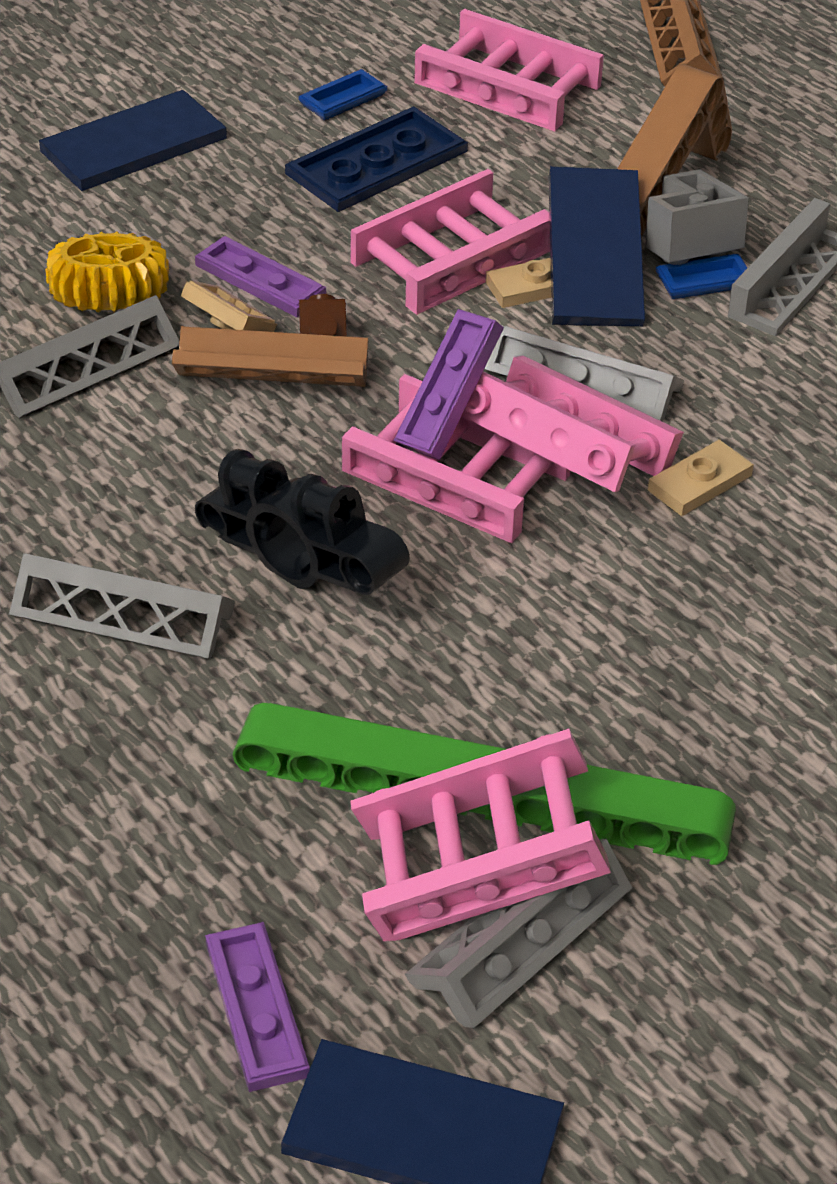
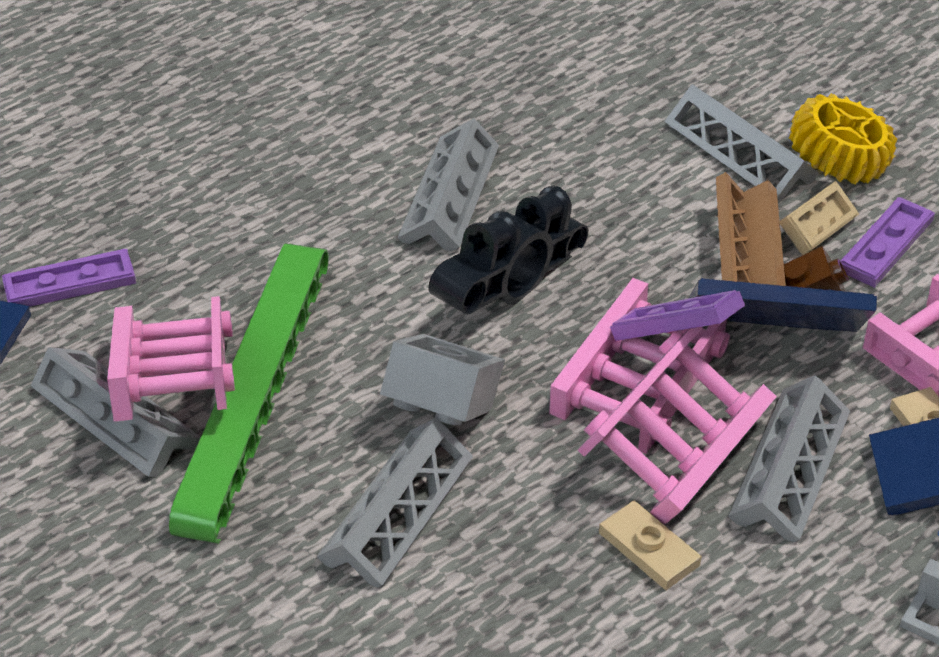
camera: 90 degrees right, 0 degrees up
none -> light grey fence [317,417,473,588]
none -> light grey brick [380,334,505,425]
none -> dark blue tile [688,278,877,332]

